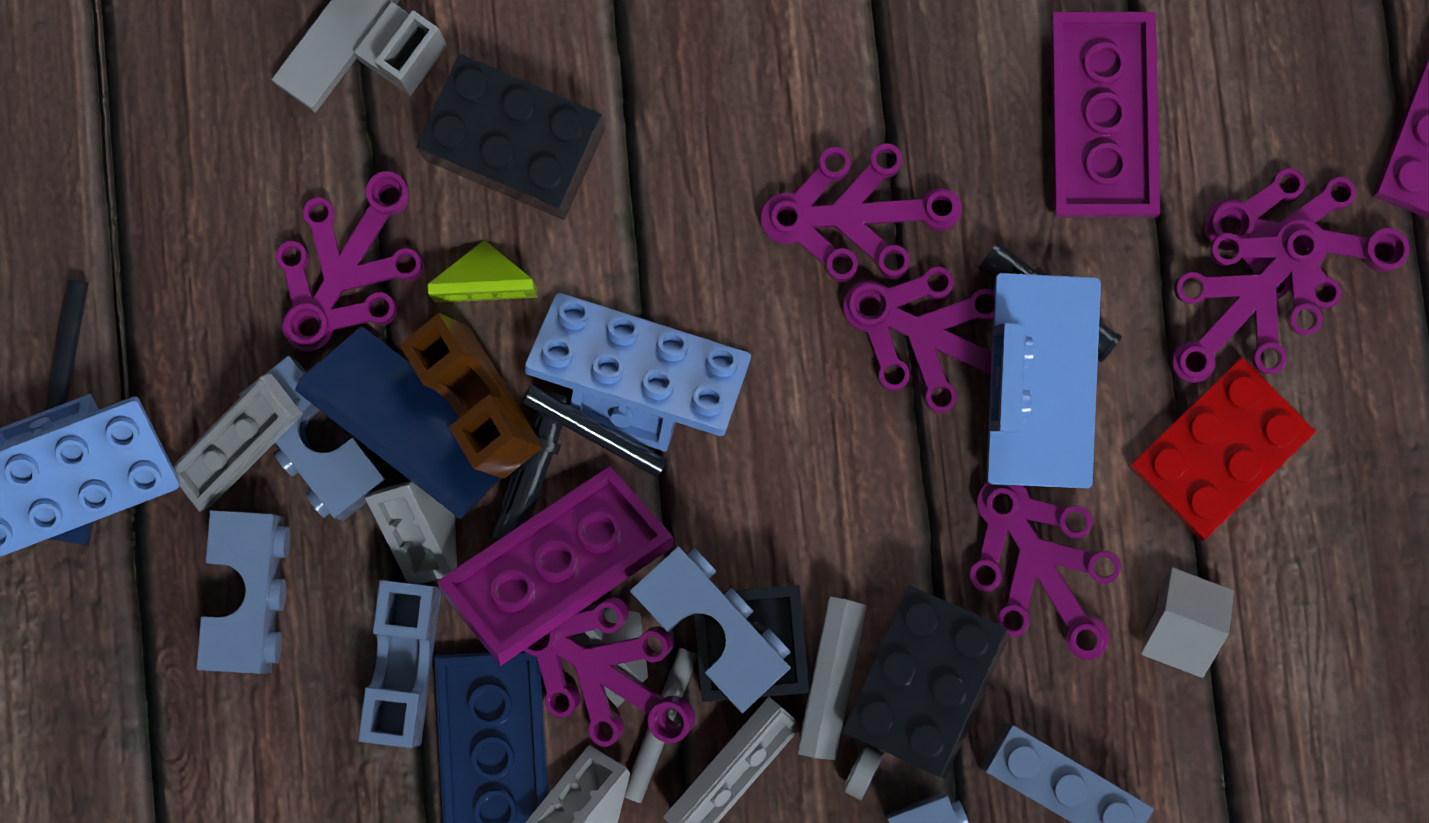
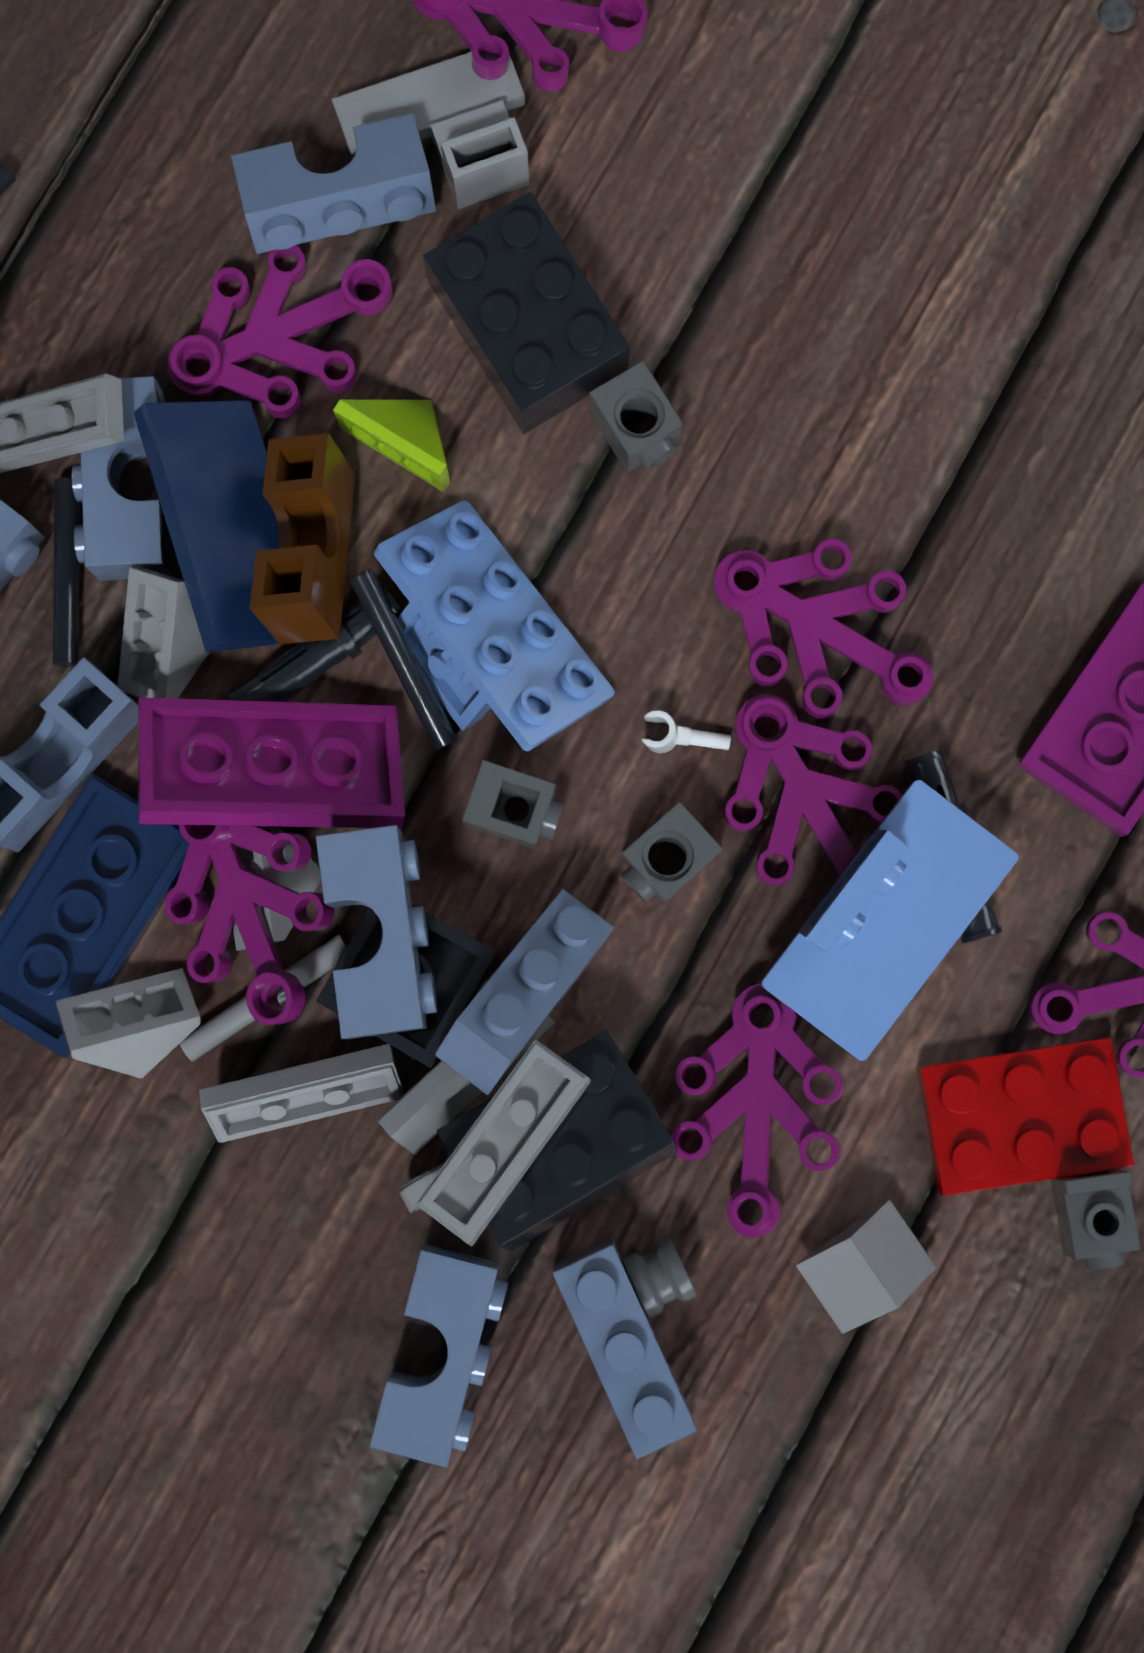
camera: 30 degrees right, 0 degrees up
none -> black bar [52,478,80,667]
none -> sand blue arch [231,113,436,254]
none -> light grey tile [415,1039,591,1246]
none -> sand blue arch [435,889,614,1095]
none -> dark grey brick [462,760,565,850]
none -> dark grey brick [589,361,683,473]
none -> dark grey brick [620,802,723,906]
none -> dark grey wheel [623,1236,697,1319]
none -> white hand [641,710,731,753]
none -> dark grey brick [1051,1169,1141,1270]

